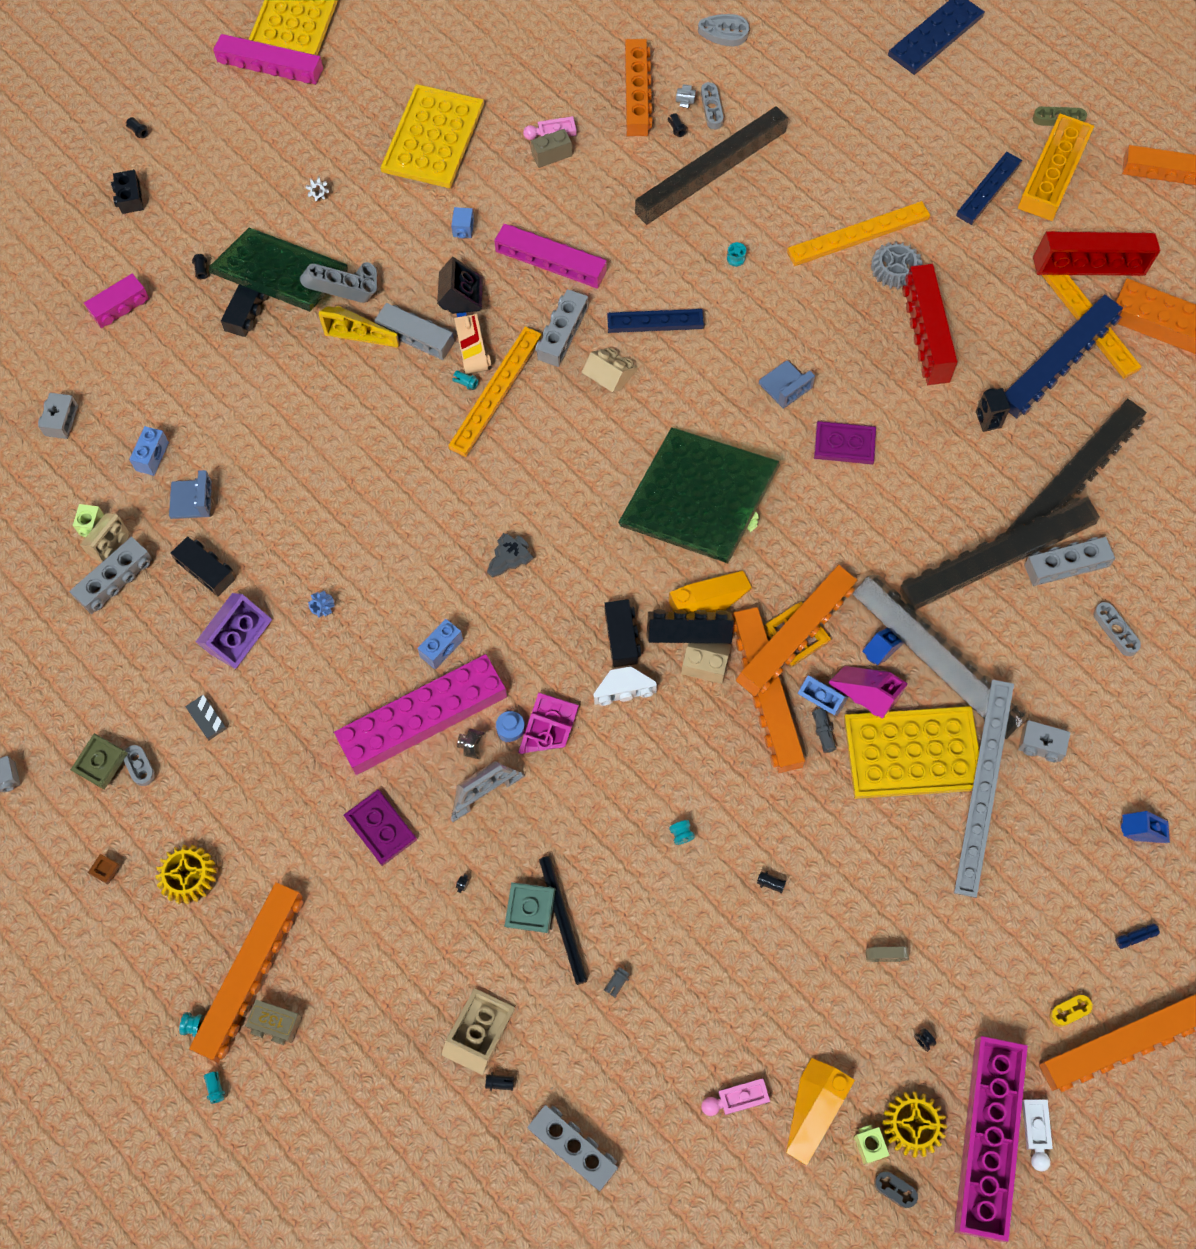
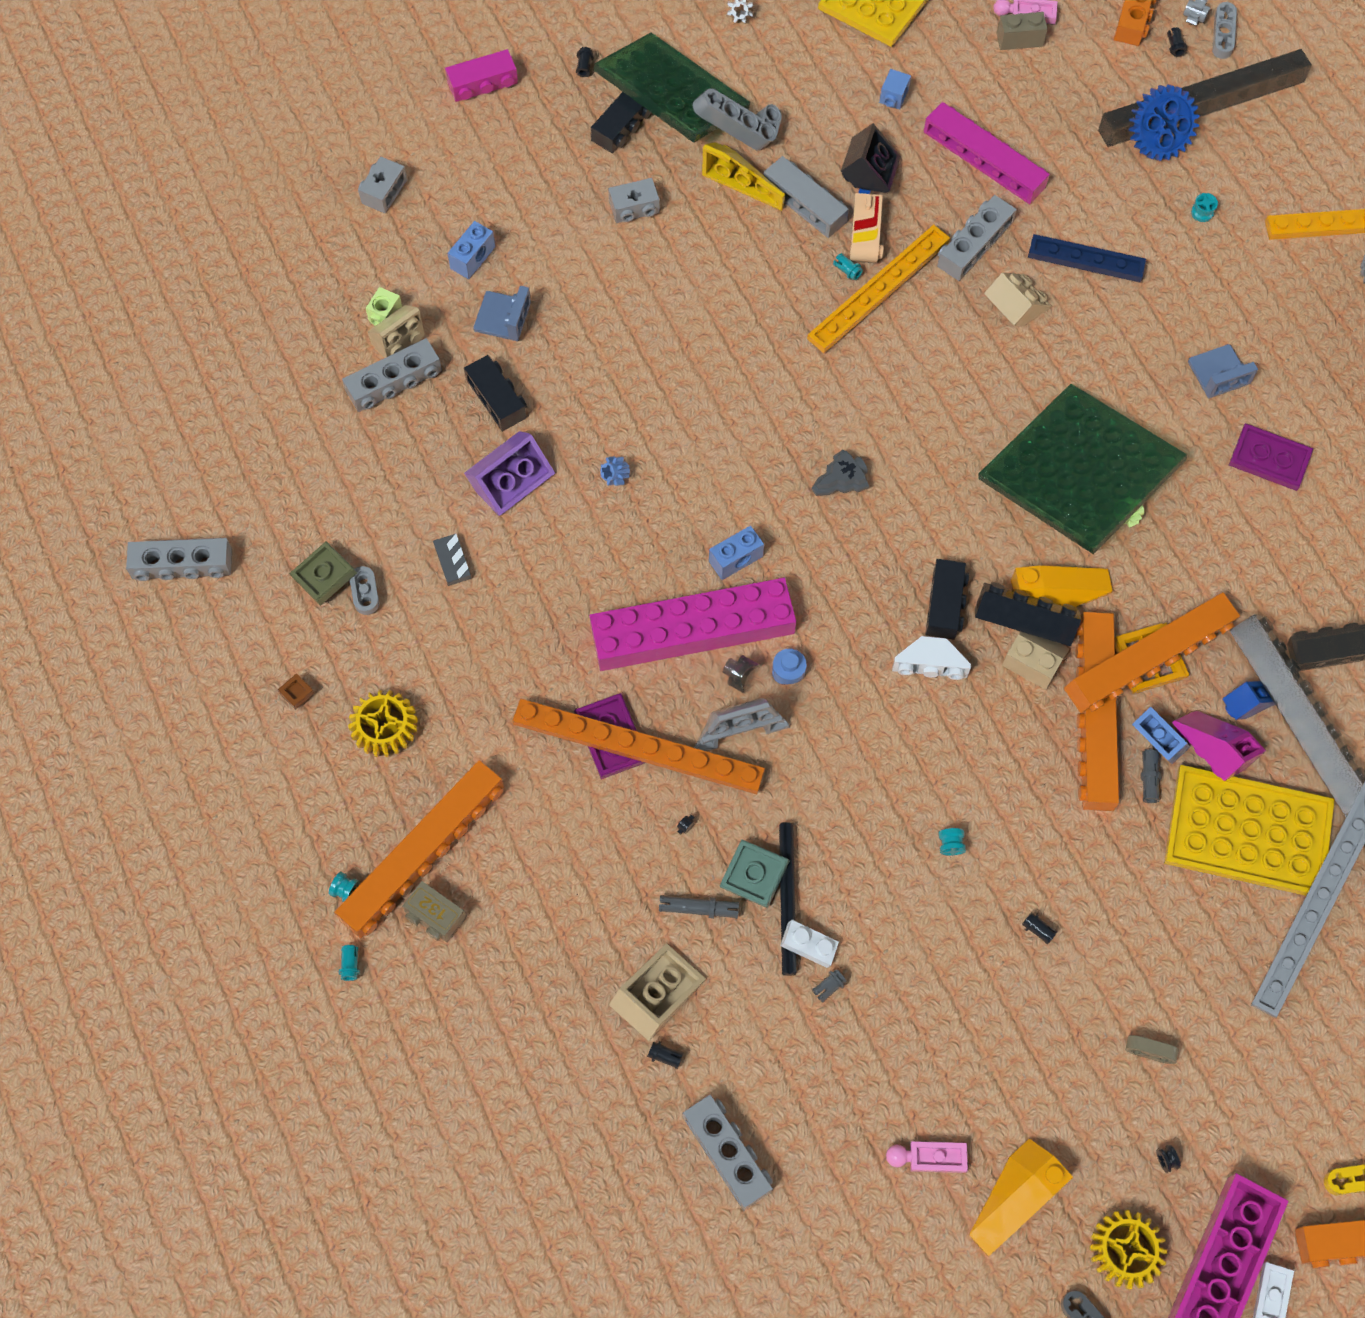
camera: 15 degrees right, 0 degrees up
dark pink slope [518,692,579,754] -> none
yellowish green brick [854,1125,890,1165] -> none
none -> orange plate [512,698,765,794]
none -> light grey brick [608,178,660,223]
none -> dark grey pin [659,895,739,919]
none -> white plate [780,920,839,968]
none -> blue gear [1129,85,1200,161]

